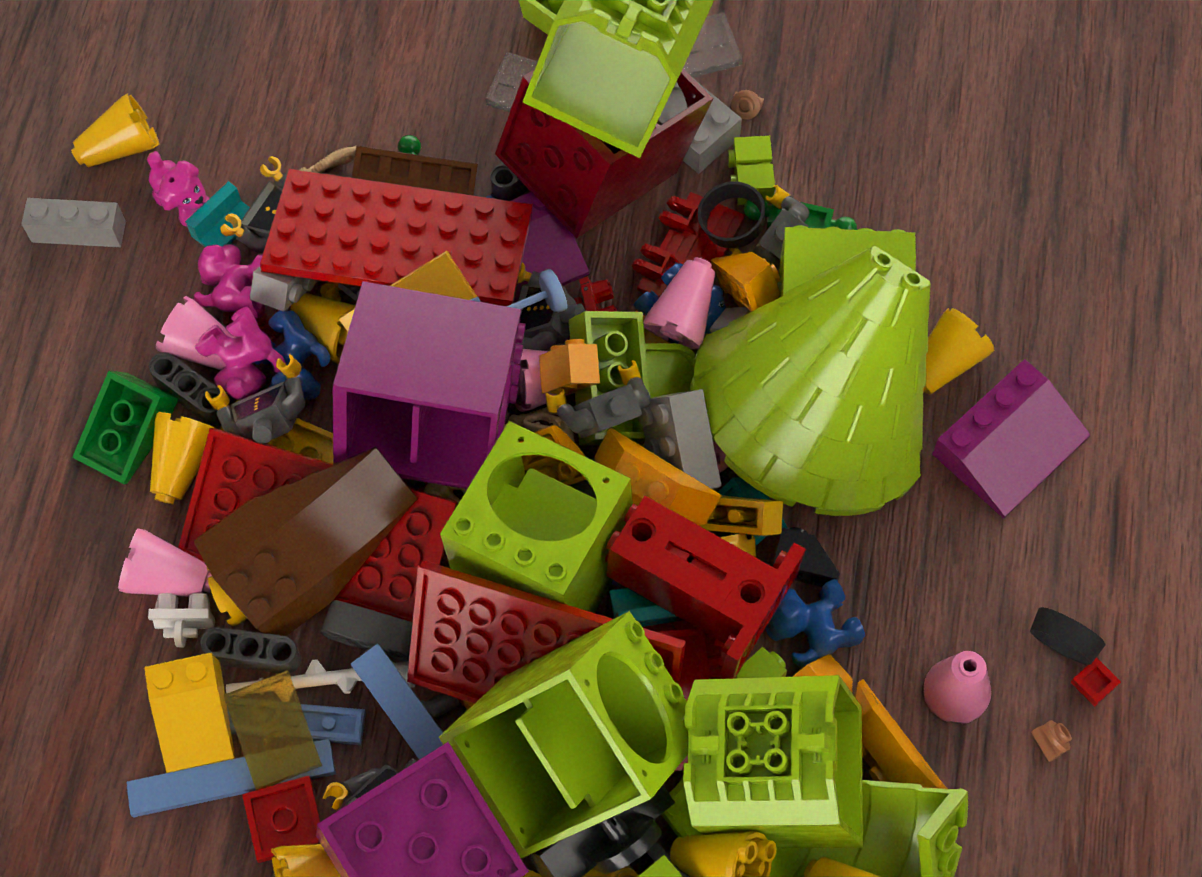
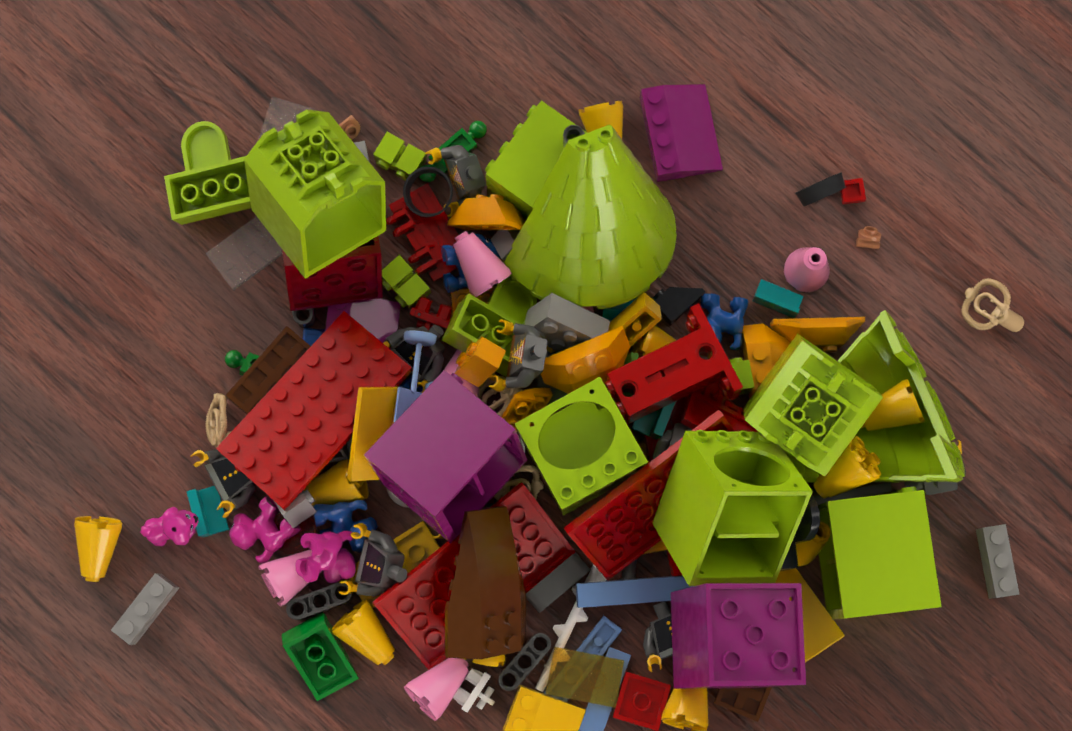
camera: 60 degrees left, 15 degrees up
none -> lime piece [382,255,431,310]
none -> teal panel [752,279,804,318]

